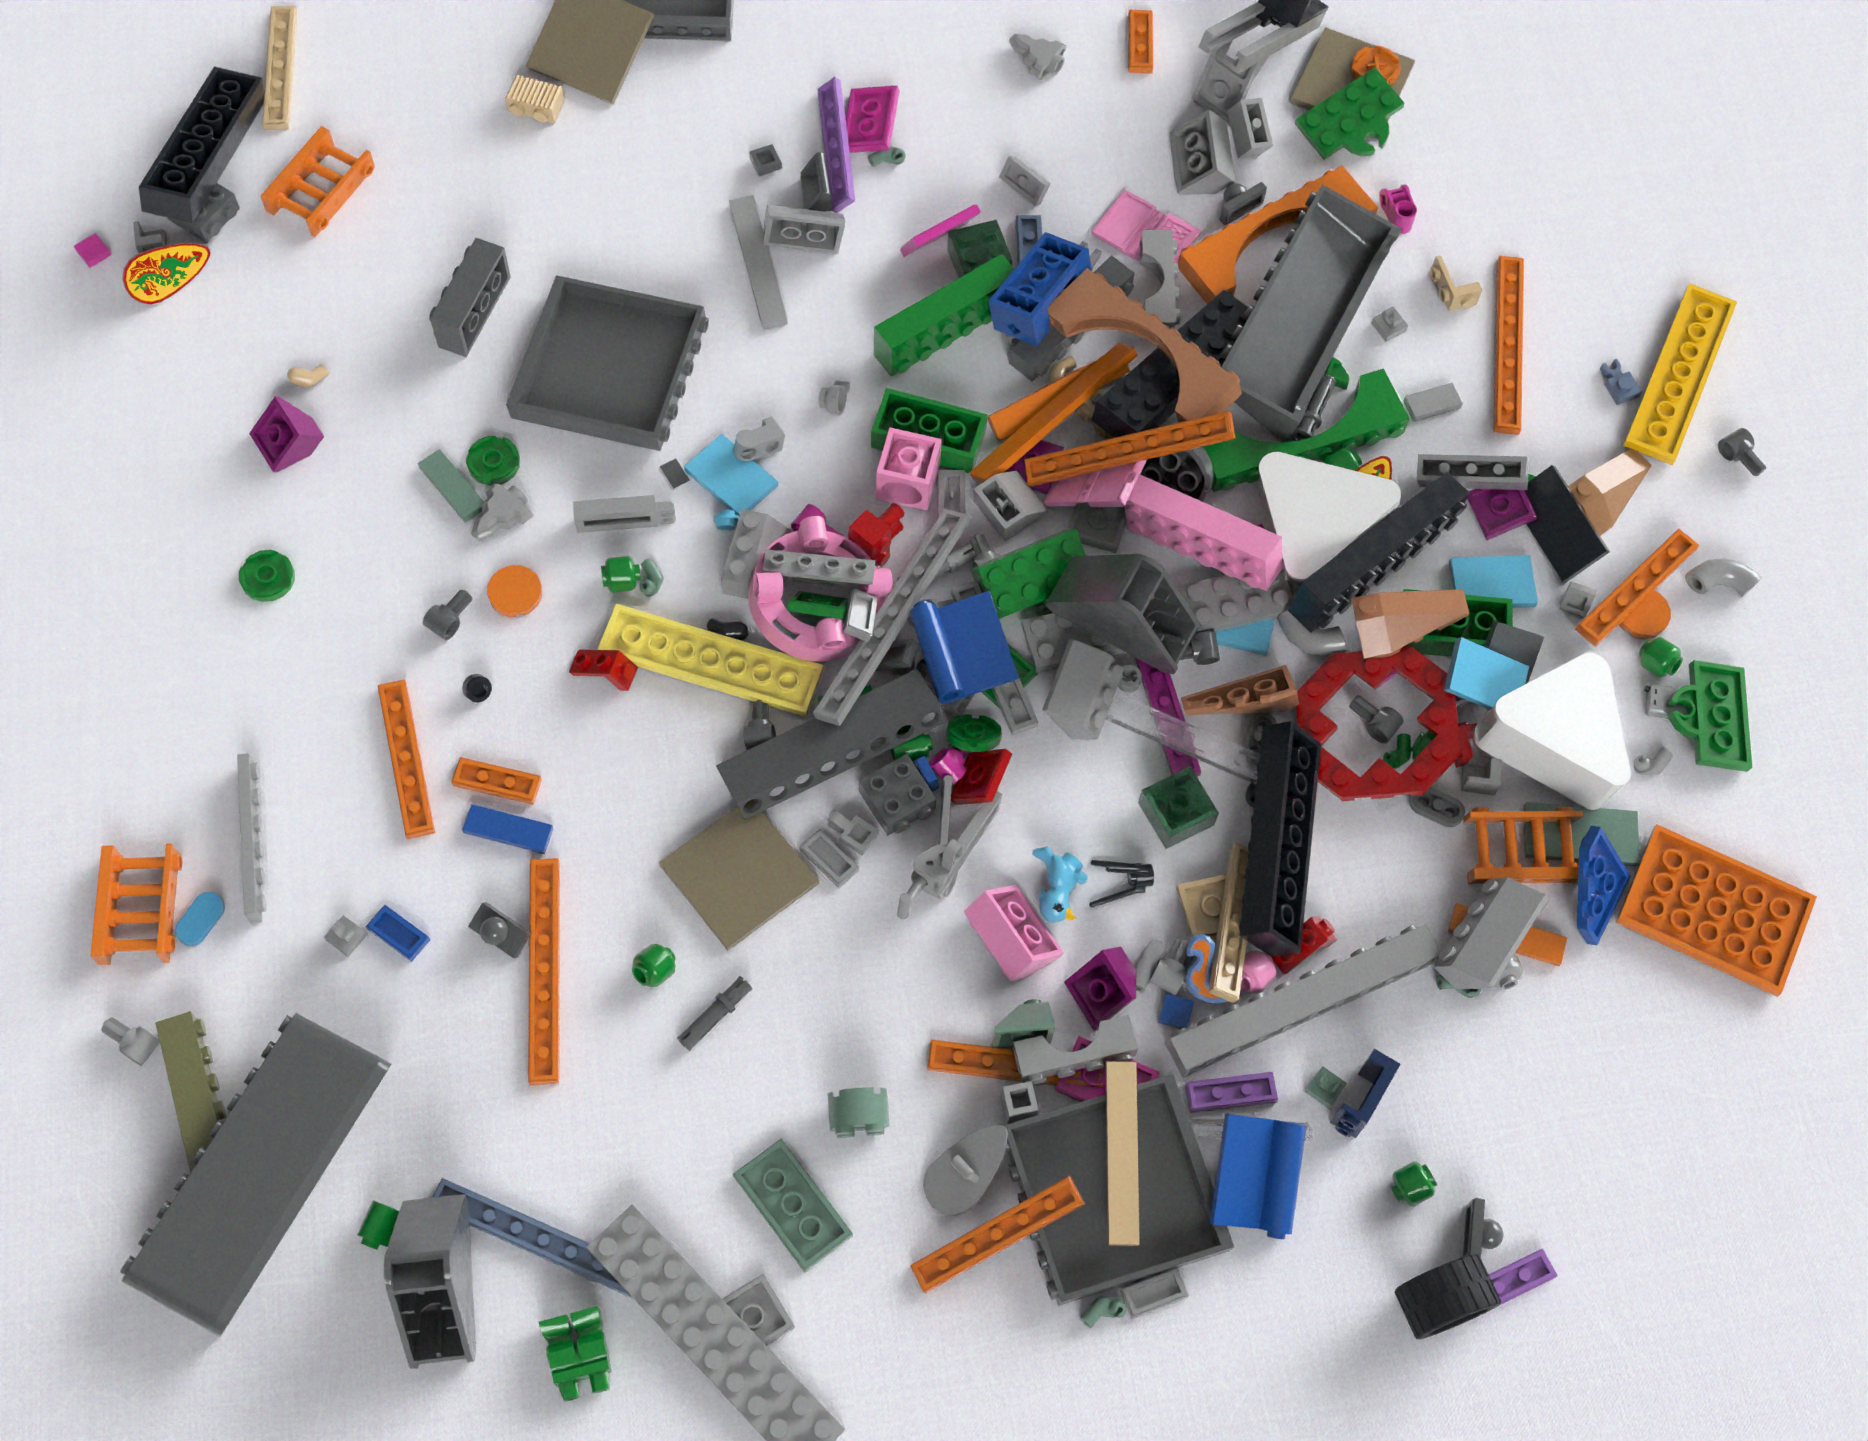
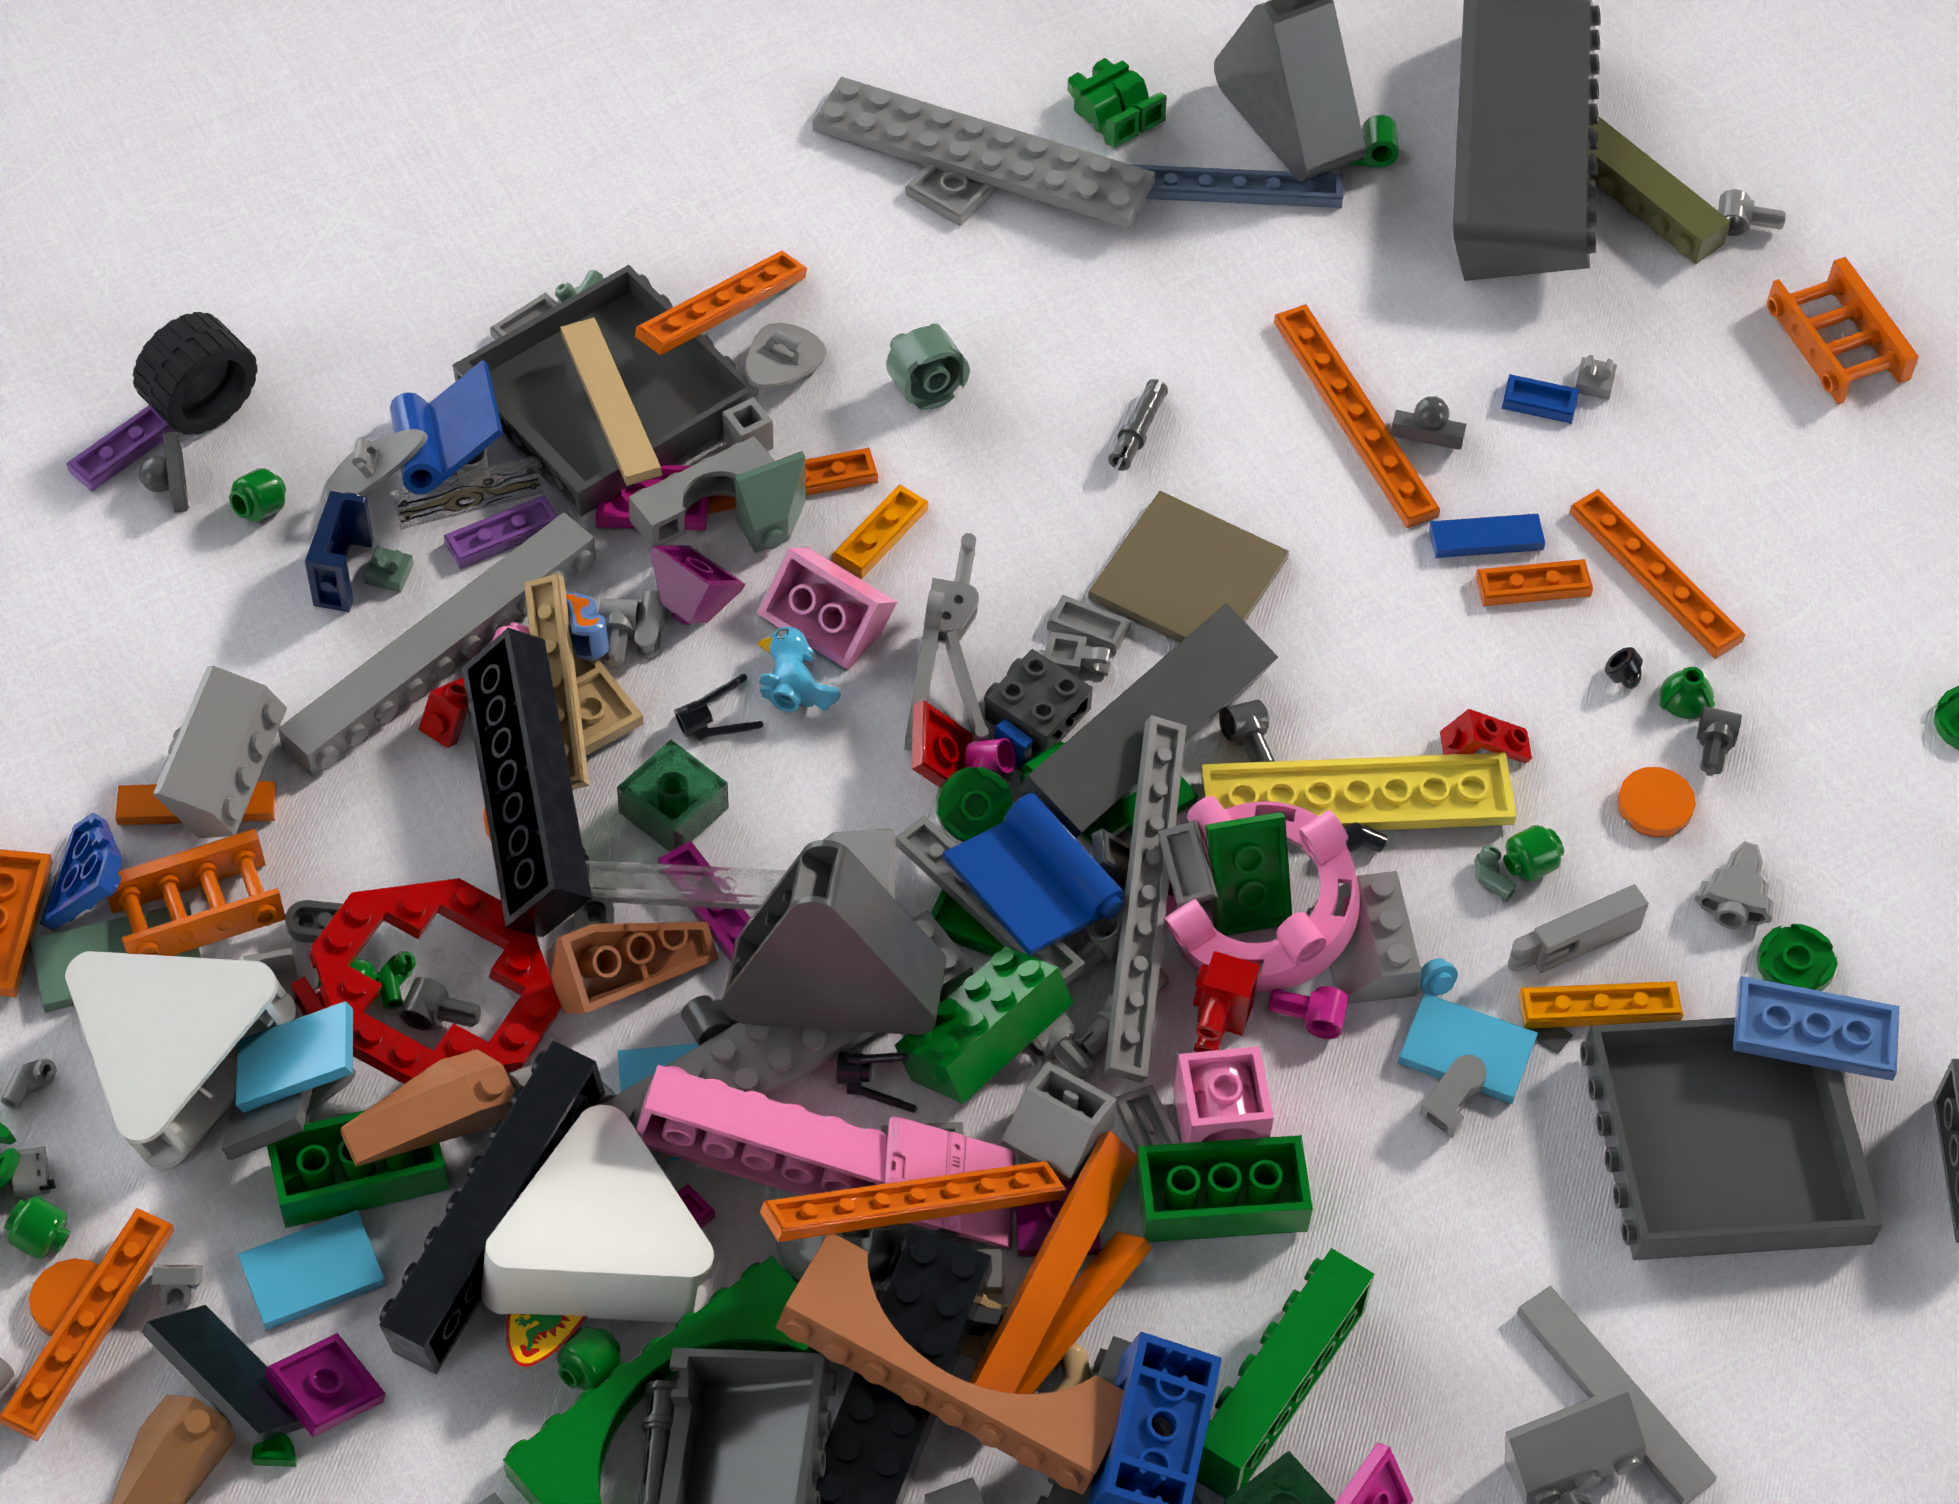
camera: 160 degrees right, 10 degrees down
dark azure tile [175,892,225,946] -> none
light grey plate [237,753,266,924] -> none
sand green tile [418,449,484,522] -> none
green head [632,944,676,987] -> none
sand green tile [733,1138,853,1273] -> none
light grey bracket [763,549,875,587] -> none
light grey piece [819,380,850,414] -> none
blue tile [1158,993,1195,1029] -> none
light grey brick [1416,454,1529,490] -> none
none -> light grey shield [326,429,428,498]
none -> light orange tile [832,484,928,579]
none -> light orange tile [1518,981,1683,1029]
none -> green piece [1659,667,1715,719]
none -> medium blue tile [1733,976,1900,1081]

